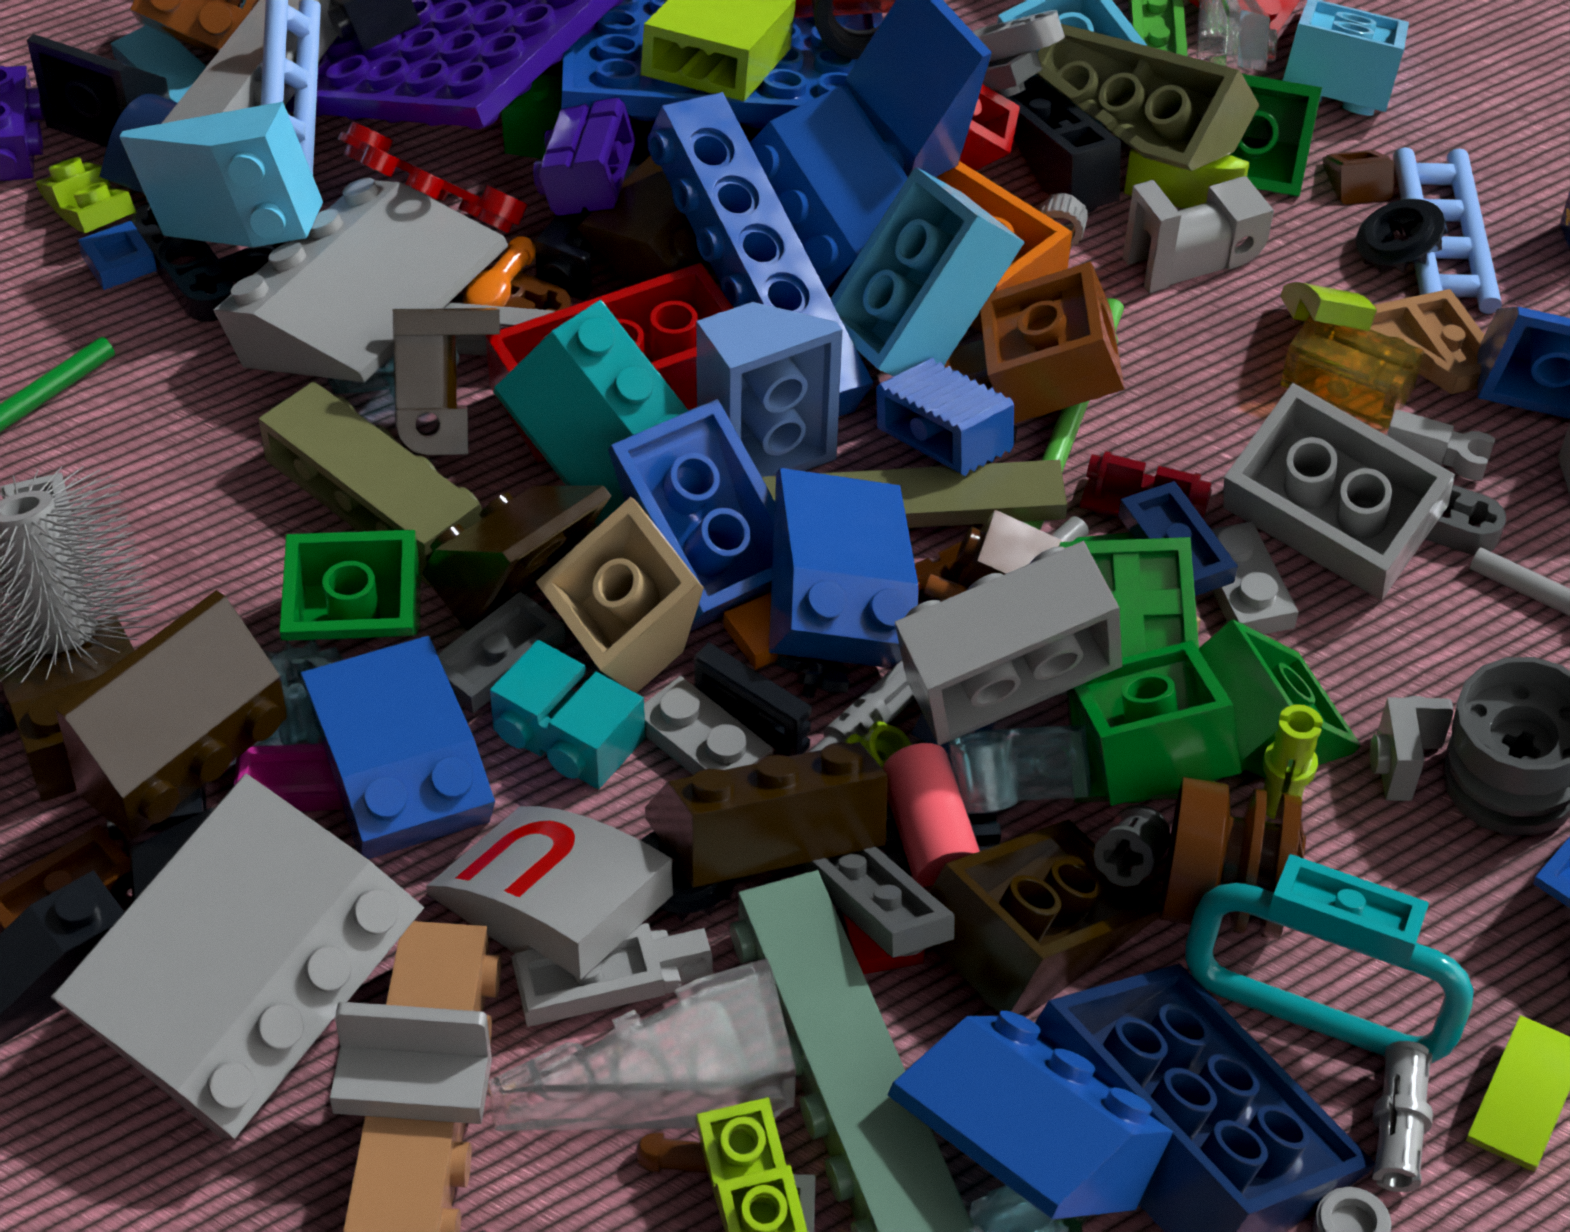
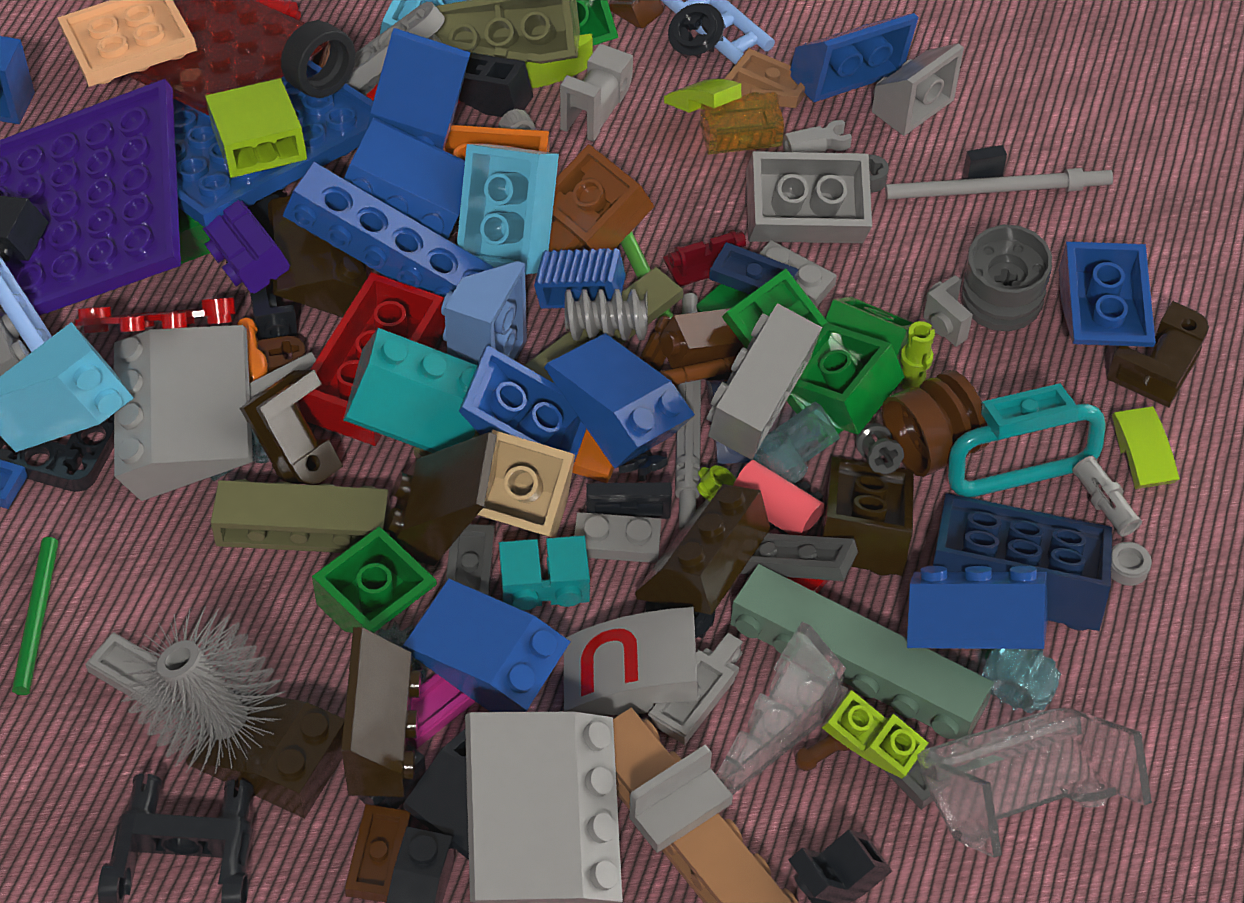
camera: 40 degrees left, 5 degrees up
none -> light grey piece [565,289,648,341]

